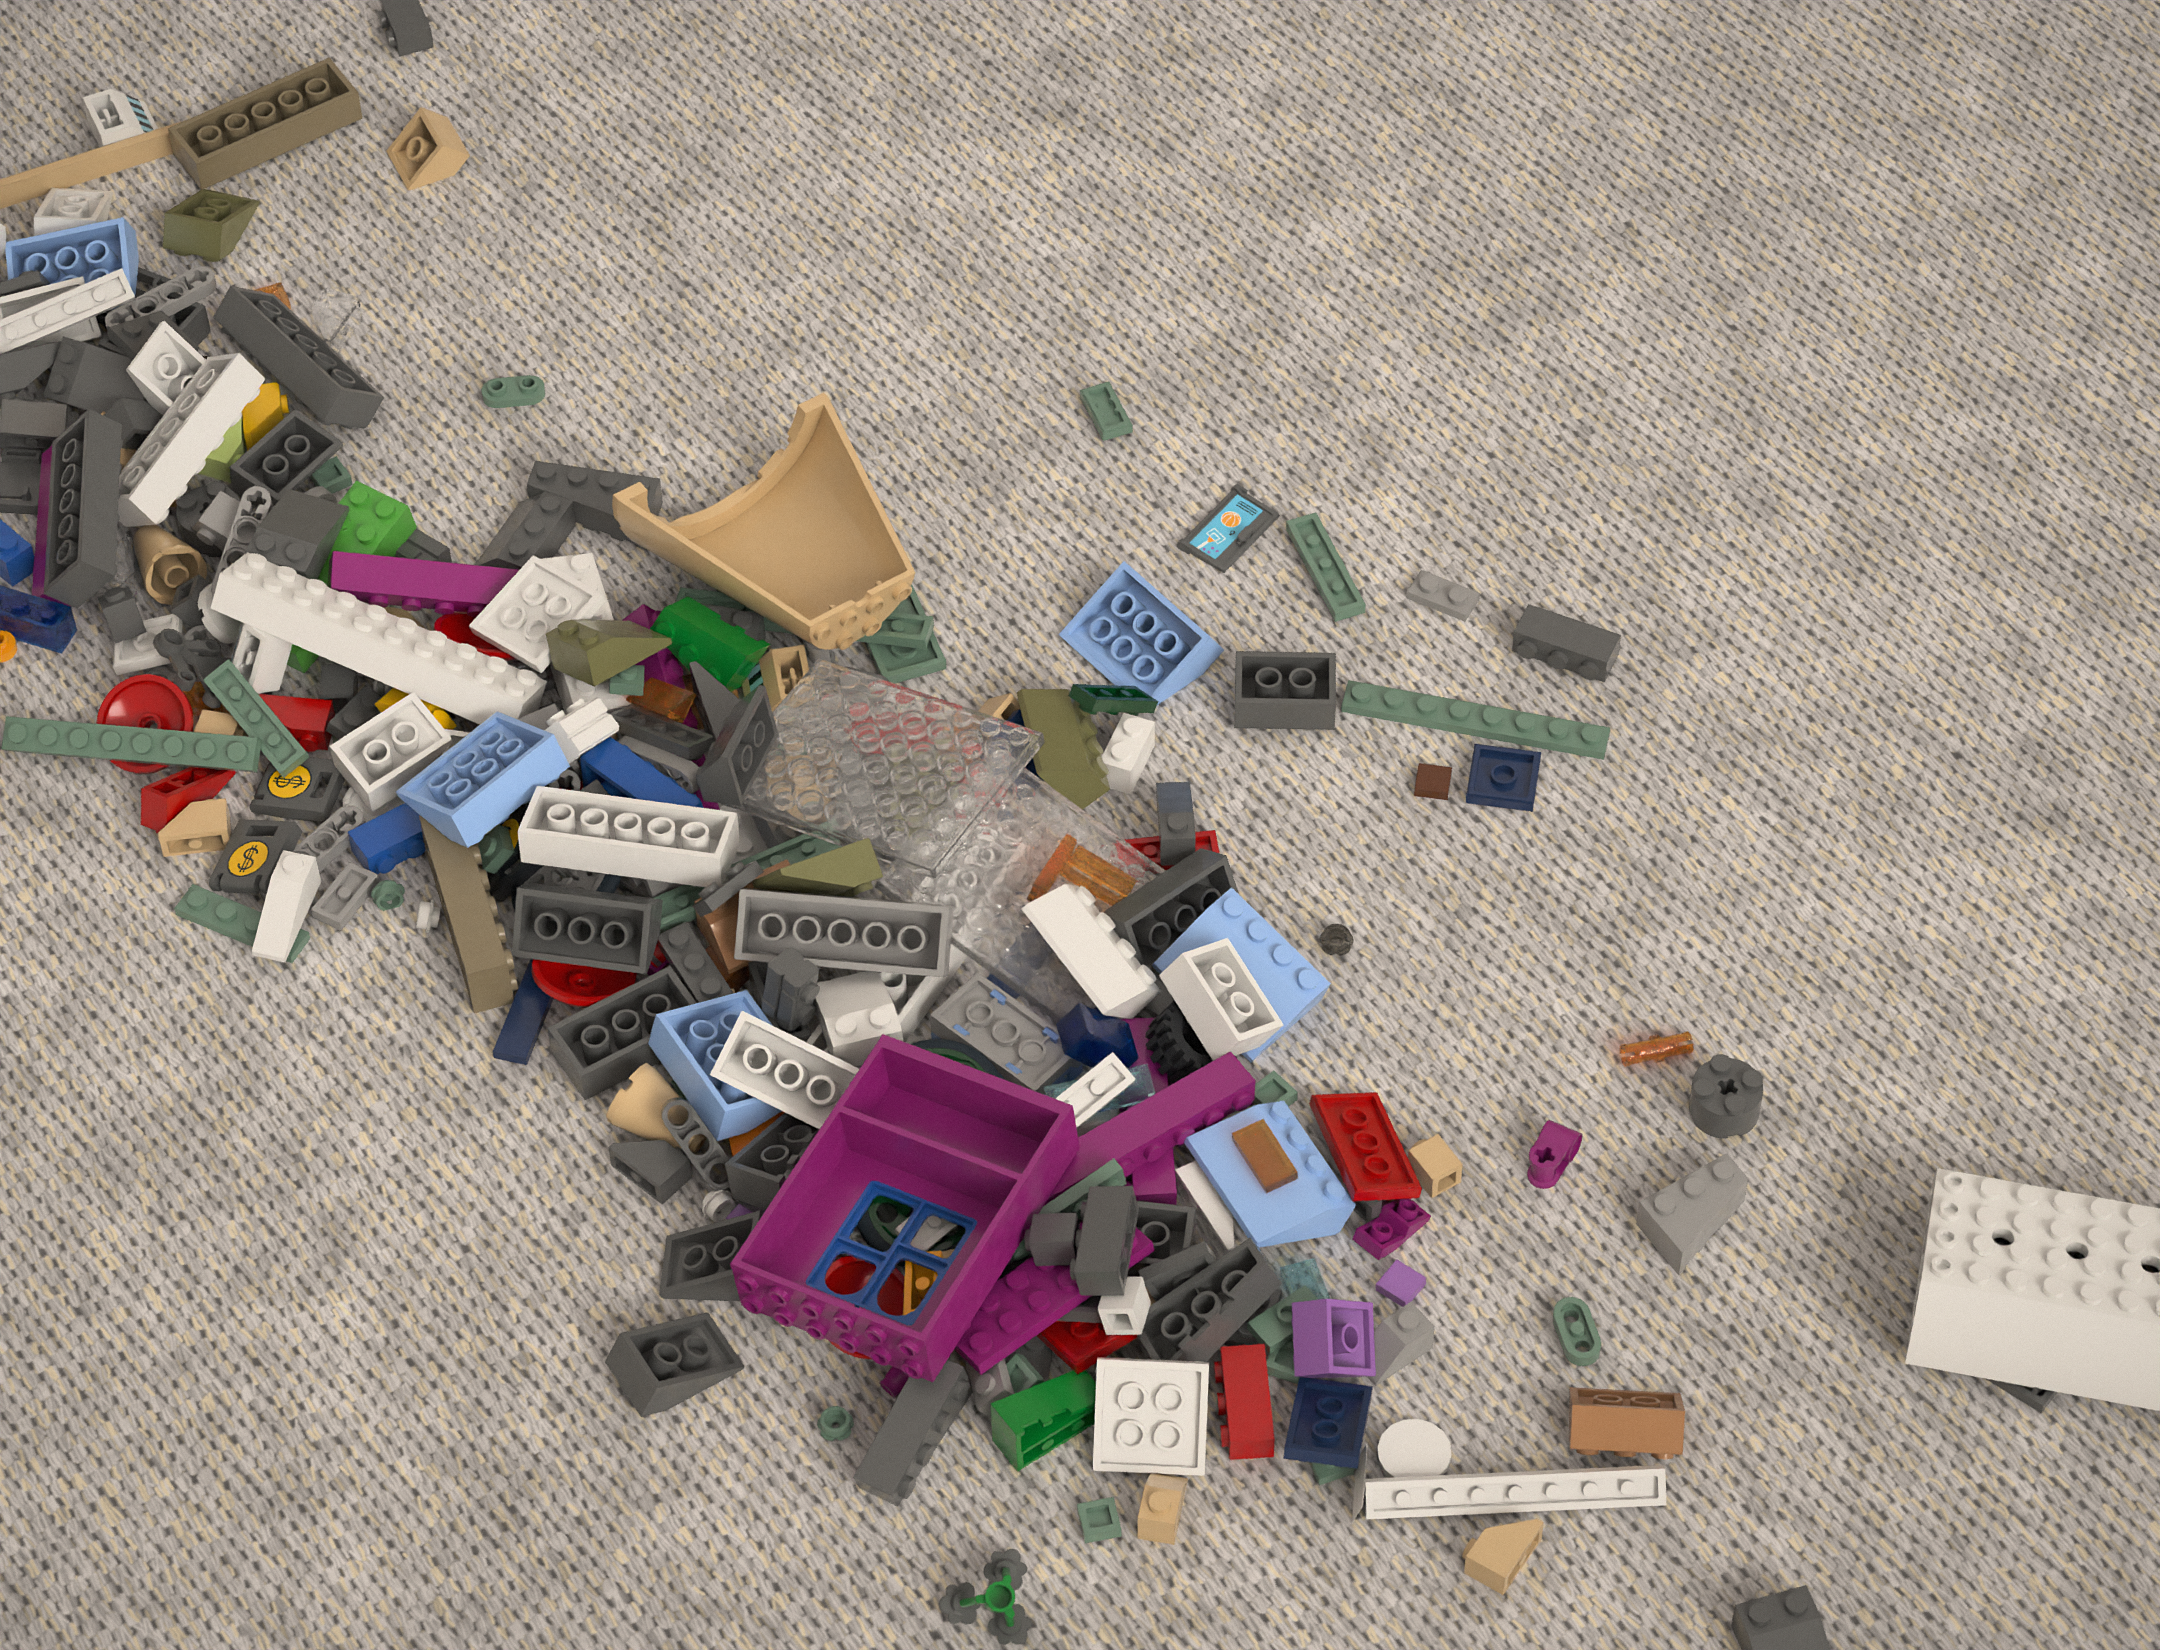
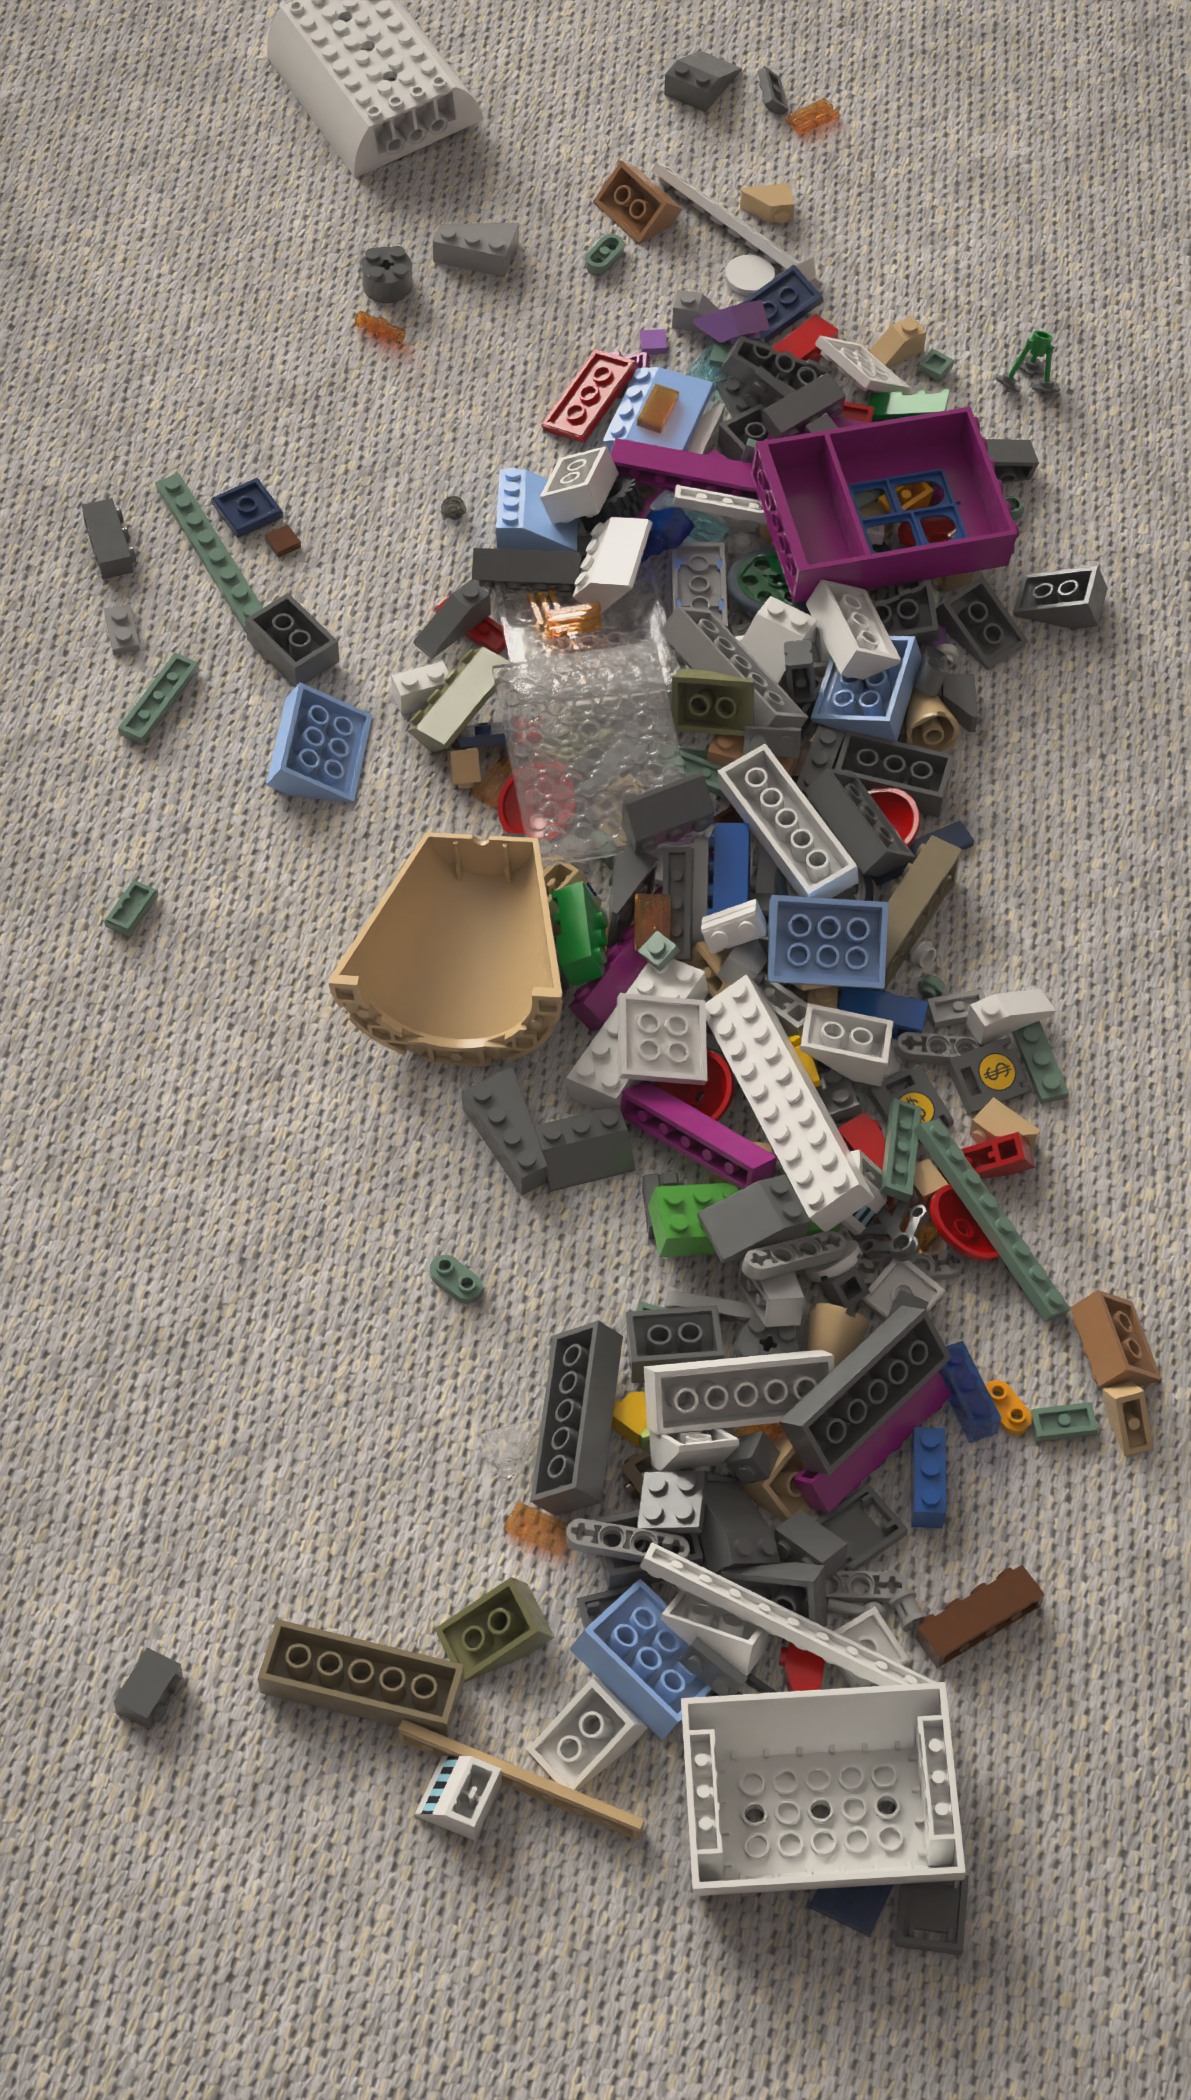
camera: 135 degrees left, 5 degrees up
tan slope [386,107,470,190] -> none
olive slope [546,620,672,687] -> none
dark green plate [1068,684,1159,716] -> none
door [1177,484,1280,573] -> none
tan brick [1408,1134,1463,1198] -> none
magenta piece [1527,1120,1583,1189] -> none

